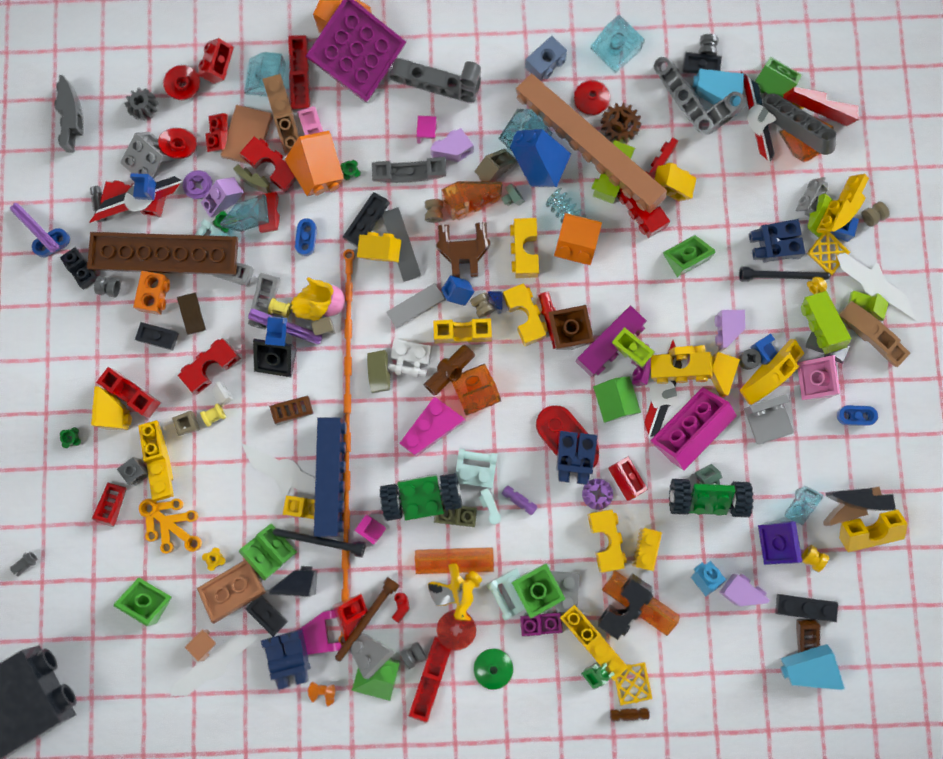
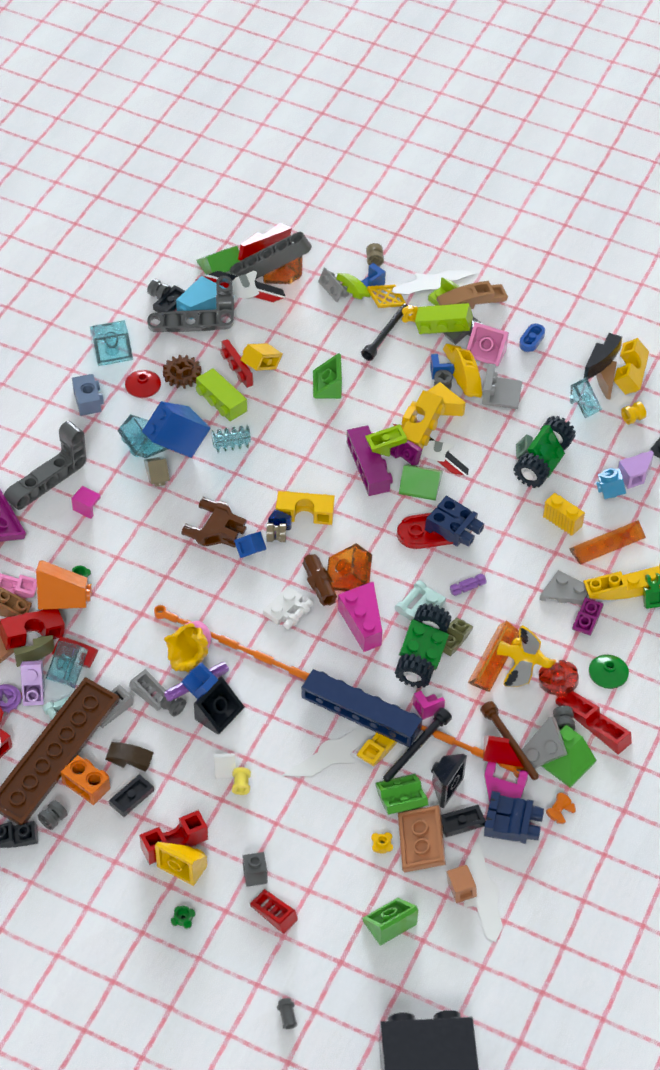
camera: 65 degrees left, 30 degrees down
yellow slope [138,420,174,501] -> none
light orange plant [139,498,202,554] -> none
dark tan slope [172,411,200,436] -> none
red arch [177,338,241,395] -> none
green plate [213,211,235,233] -> none
light yellow bush [268,298,292,319] -> none
reddish brown slope [269,396,314,425] -> none
blue plate [295,218,317,256] -> none
dark tan slope [311,317,335,335] -> none
black plate [343,192,390,247] -> none
yellow brick [357,232,401,263] -> none
olive slope [367,350,390,393] -> none
dark grey slope [372,157,446,183] -> none
dark grey slope [382,207,421,282] -> none
light grey tile [387,283,445,329] -> none
red arm [391,593,410,623] -> none
dark tan wheel [425,199,443,223] -> none
lavender slope [430,128,474,162] -> none
yellow arch [433,318,492,344] -> none
clear orange slope [441,181,503,221] -> none
light aqua plate [479,488,501,525] -> none
light aqua plate [486,568,525,621] -> none
sand green tile [501,184,525,206] -> none
yellow arch [510,218,539,278] -> none
bright green slope [511,563,565,619] -> none
nougat brick [516,73,667,213] -> none
red pin [538,291,556,349] -> none
reddish brown slope [548,305,594,350] -> none
orange slope [554,213,602,266] -> none
medium lavender gear [582,479,613,510] -> none
yellow arch [587,509,627,573] -> none
black arch [598,573,653,640] -> none
red slope [608,456,648,501] -> none
red arch [617,188,670,239] -> none
dark pink slope [650,387,737,471] -> none
lavender slope [715,310,745,351] -> none
dark blue hips [749,219,806,263] -> none
dark purple bracket [758,521,802,565] -> none
yellow slope [816,174,869,233] -> none

